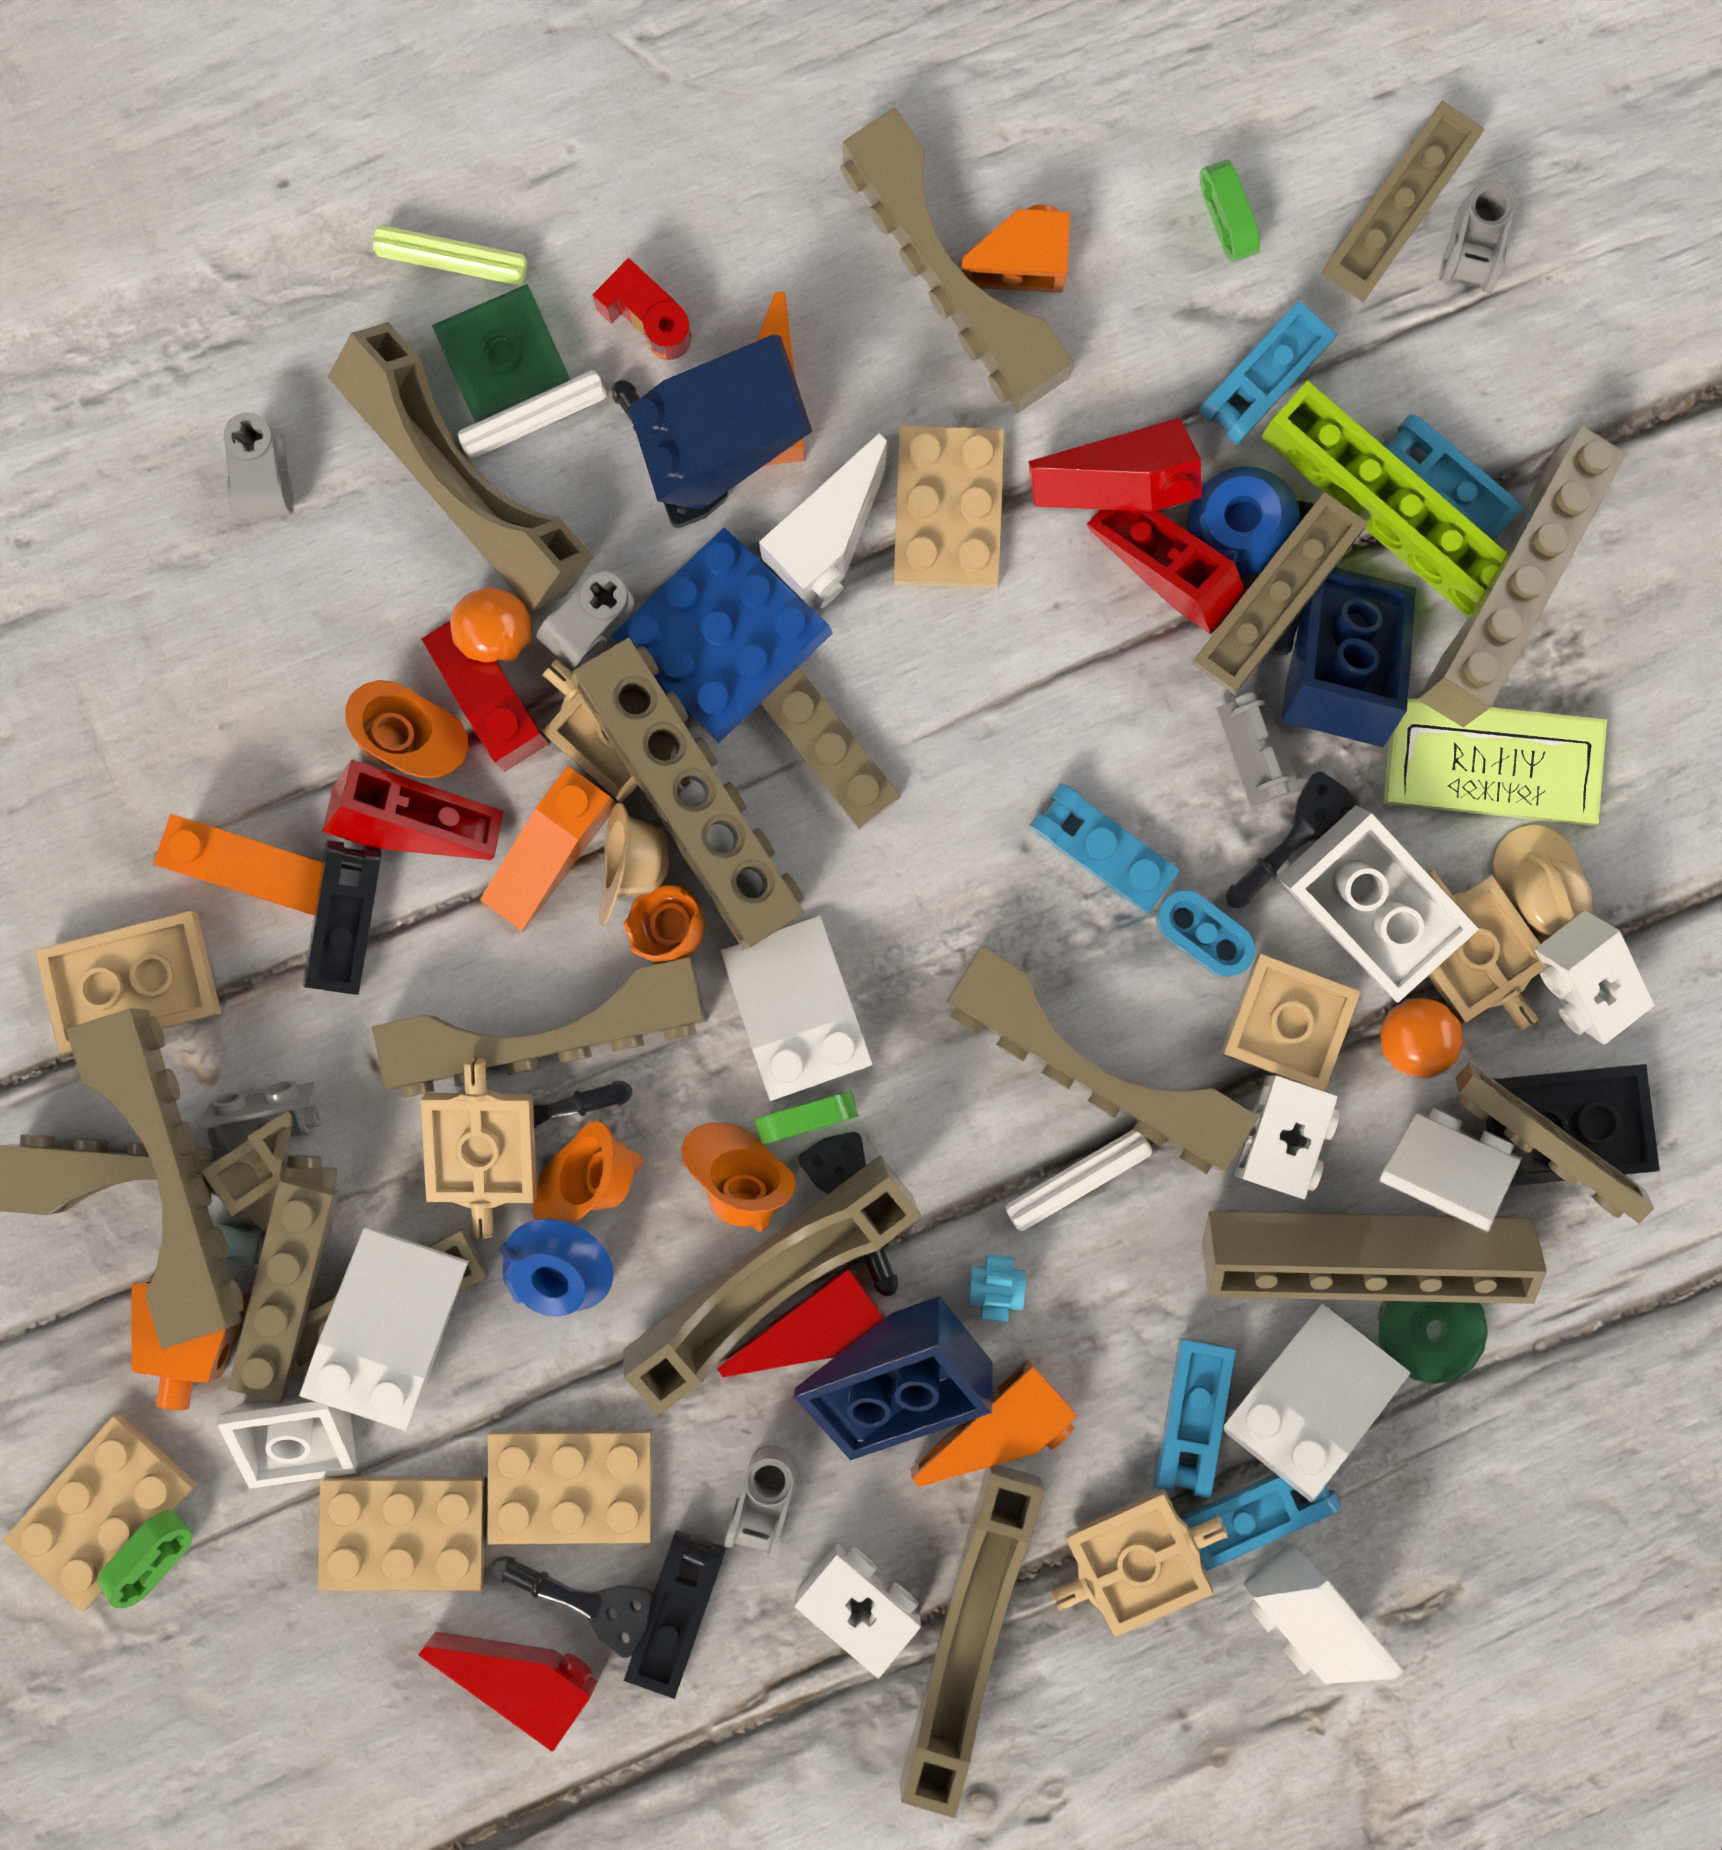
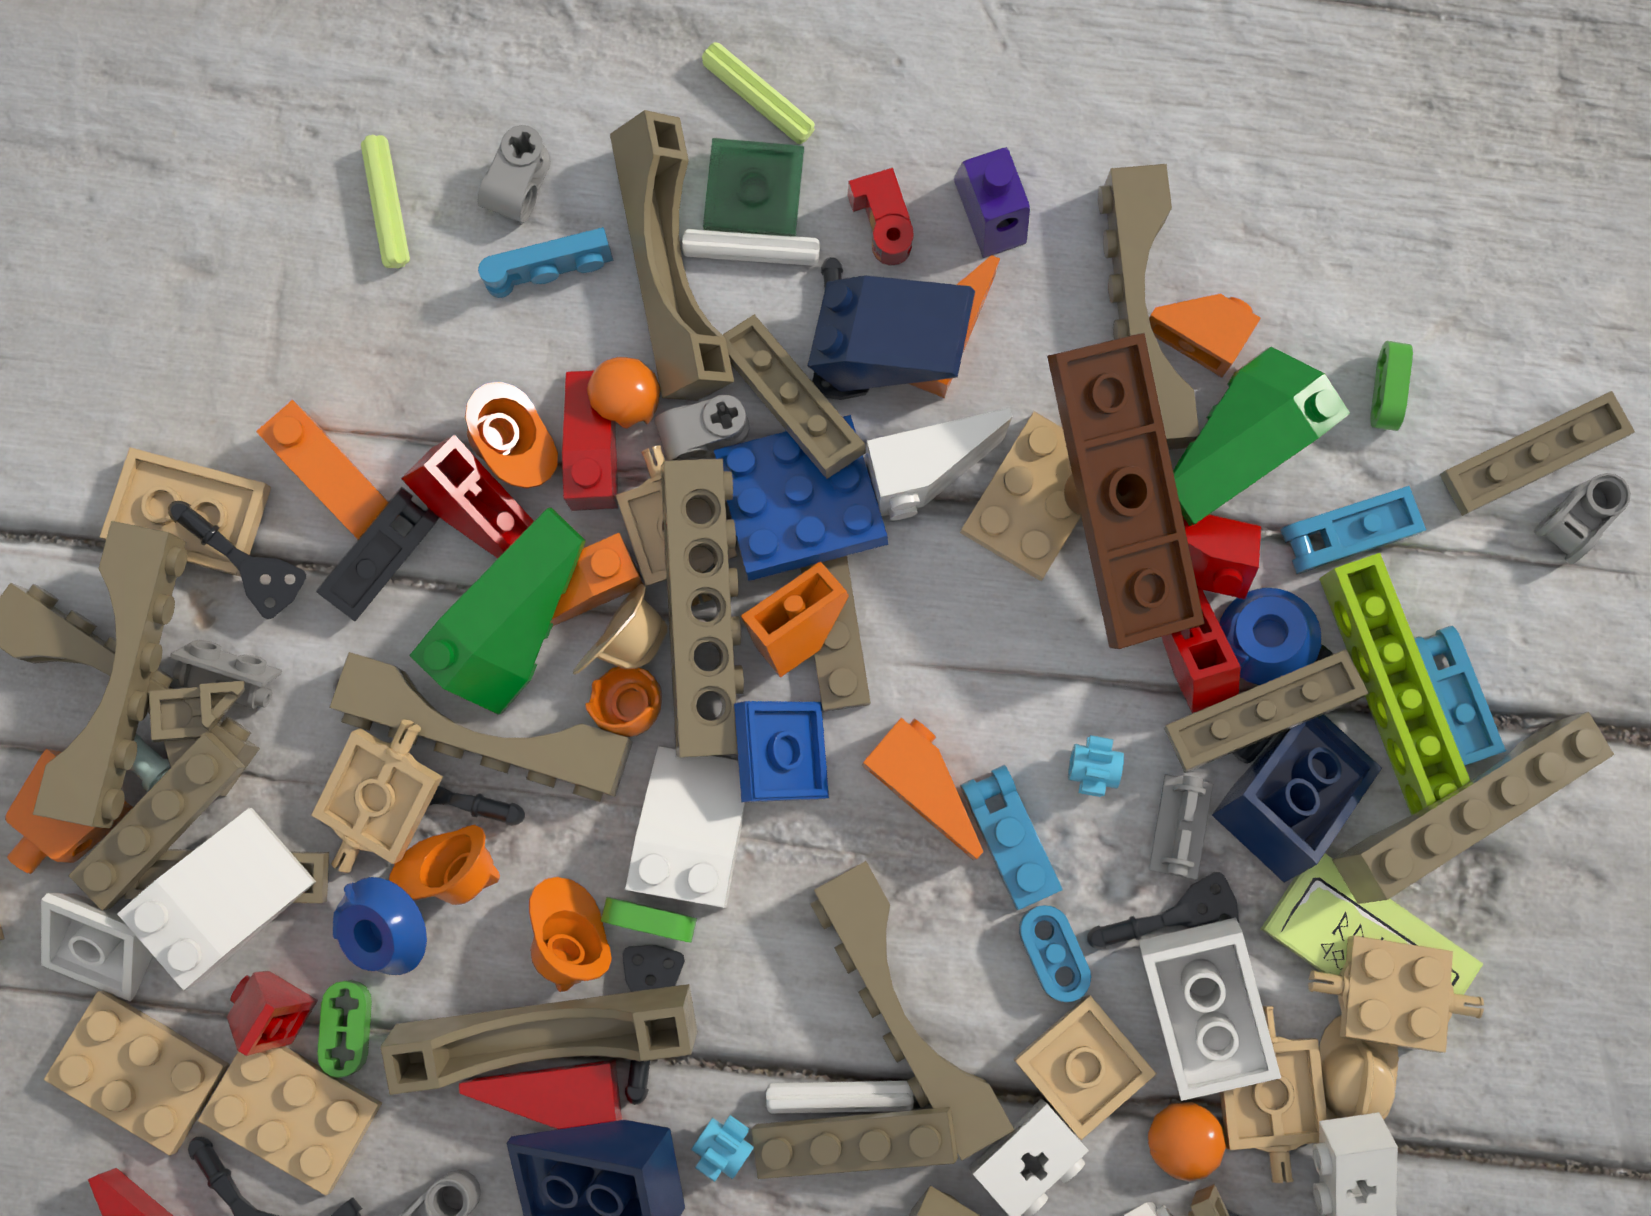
camera: 30 degrees right, 5 degrees down
none -> black piece [168,501,306,619]
none -> red slope [227,971,318,1056]
none -> bright green beam [317,980,372,1078]
none -> yellowish green axle [361,135,410,269]
none -> green wedge [409,508,586,715]
none -> dark azure plate [478,227,614,298]
none -> dark tan plate [723,314,866,479]
none -> blue plate [734,701,829,802]
none -> orange slope [741,561,849,678]
none -> dark tan plate [751,1107,958,1179]
none -> orange slope [862,718,984,860]
none -> dark purple torso [953,147,1030,258]
none -> reddish brown plate [1047,333,1204,649]
none -> medium azure gear [1068,735,1124,797]
none -> green wedge [1173,347,1350,526]
none -> tan plate [1308,935,1484,1053]

